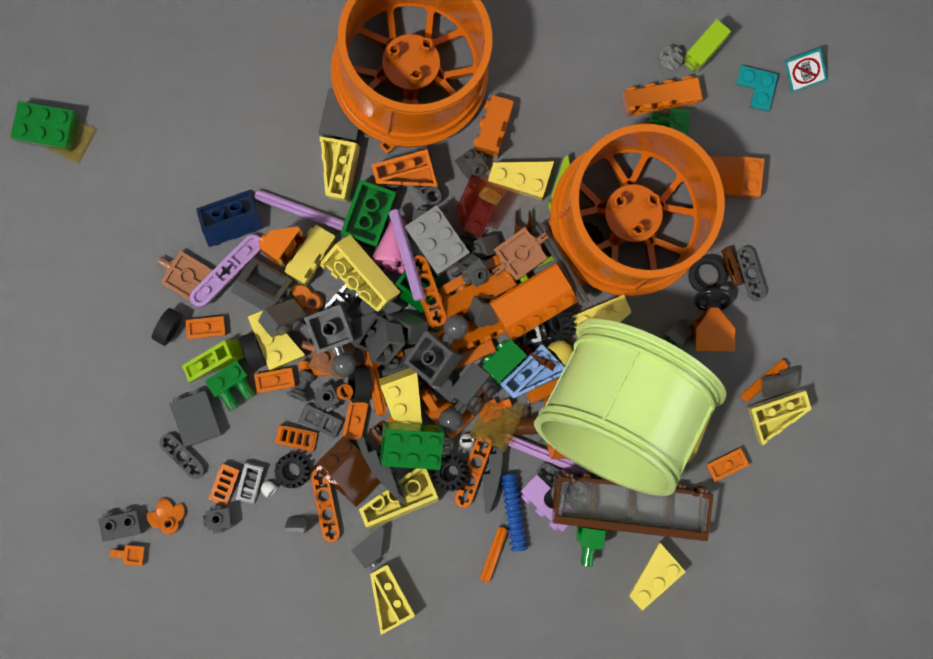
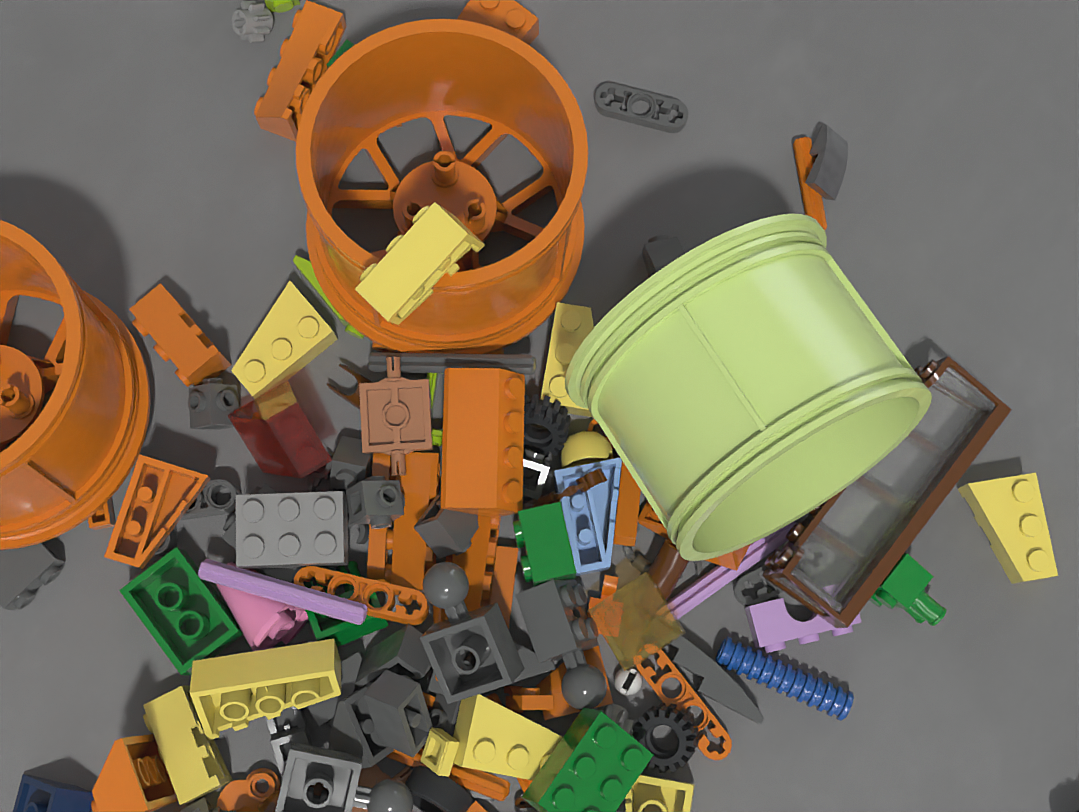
camera: 60 degrees left, 5 degrees down
lavender axle [254,190,345,231] -> none
light yellow wedge [319,136,361,203] -> none
orange axle [480,527,508,583] -> none
black tyre [688,257,726,292] -> none
orange piece [692,288,735,352] -> none
orange plate [706,448,749,482] -> none
reddish brown pin [721,247,744,287] -> none
light yellow wedge [747,388,812,446] -> none
none -> light yellow wedge [355,202,485,325]
none -> light yellow tile [421,727,460,777]

